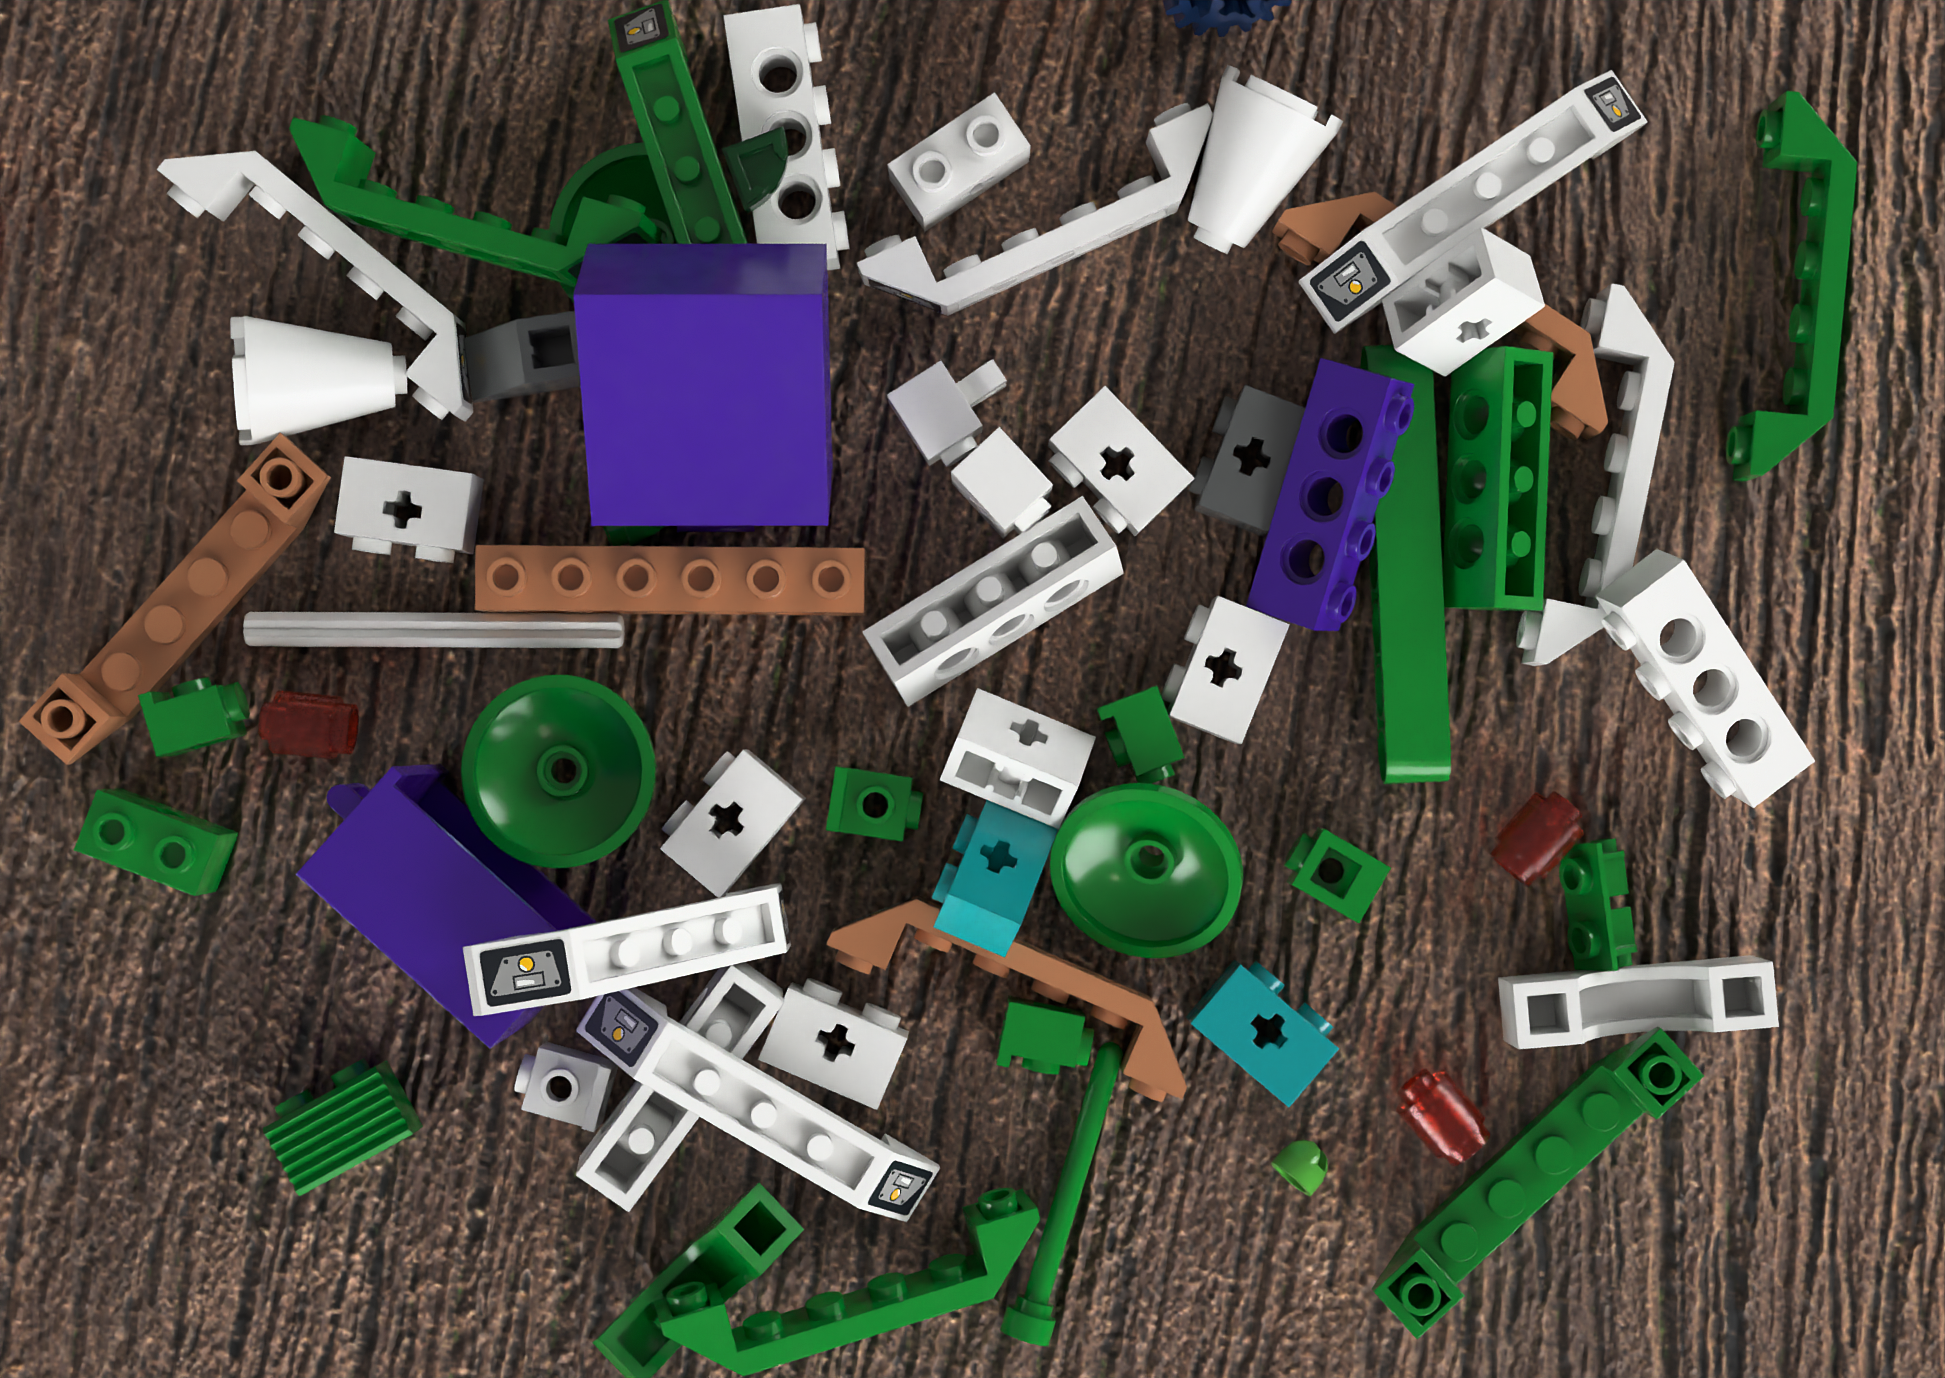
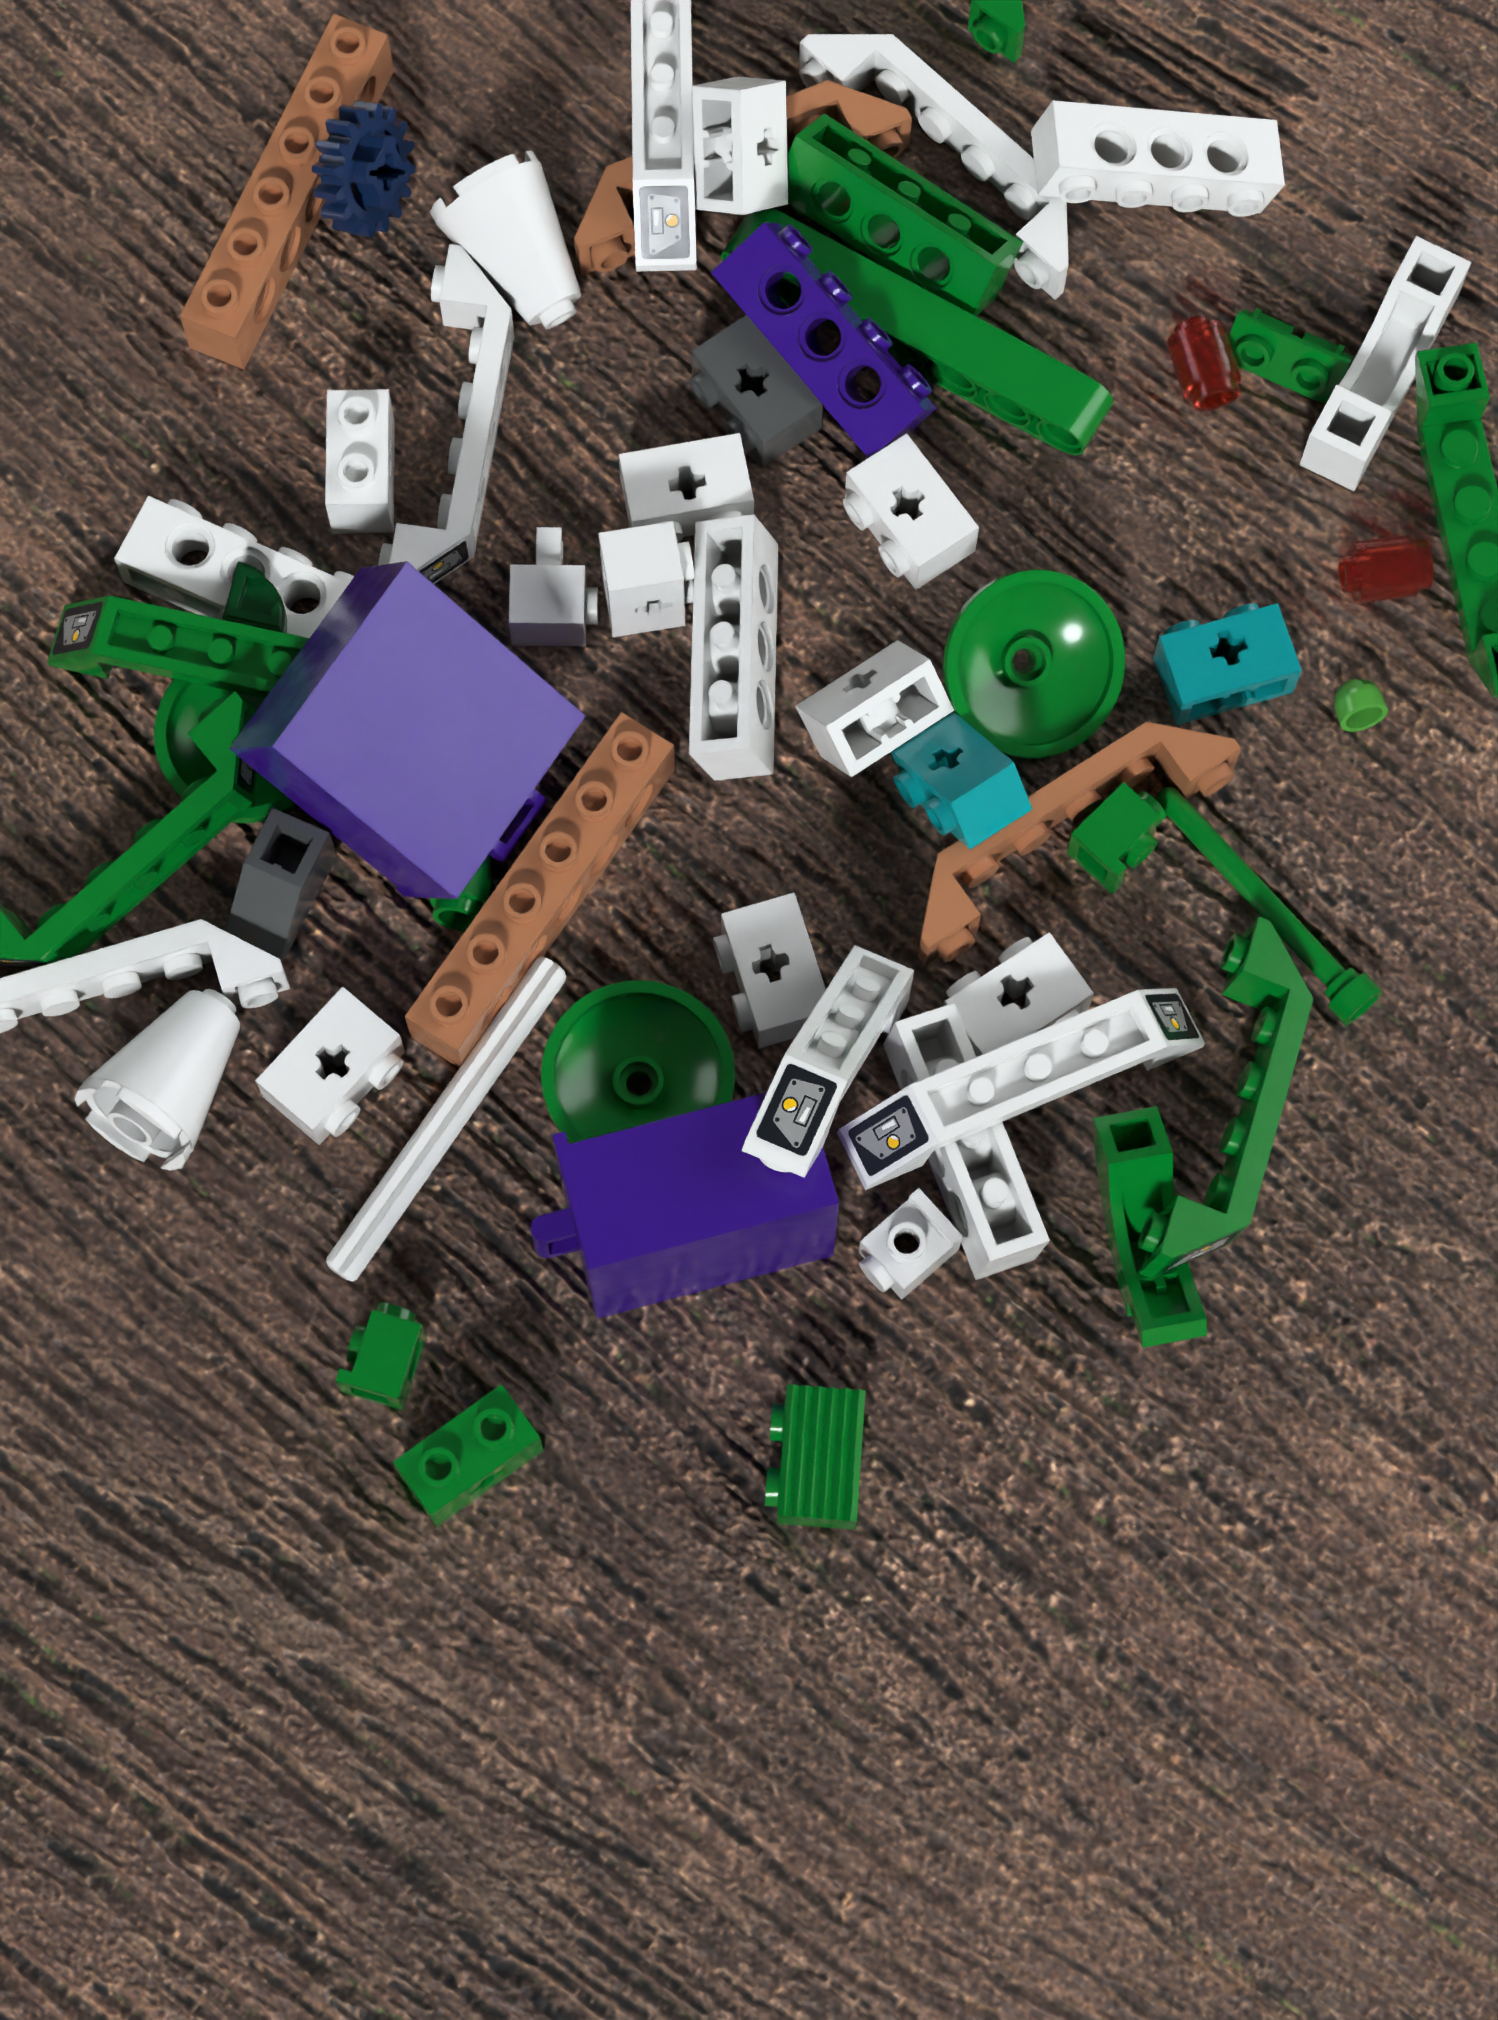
camera: 60 degrees left, 15 degrees down
nougat slope [19,433,331,765] -> none
clear red brick [259,690,359,759] -> none
green brick [826,766,924,842] -> none
green brick [1094,686,1185,784] -> none
green brick [1283,827,1391,923] -> none

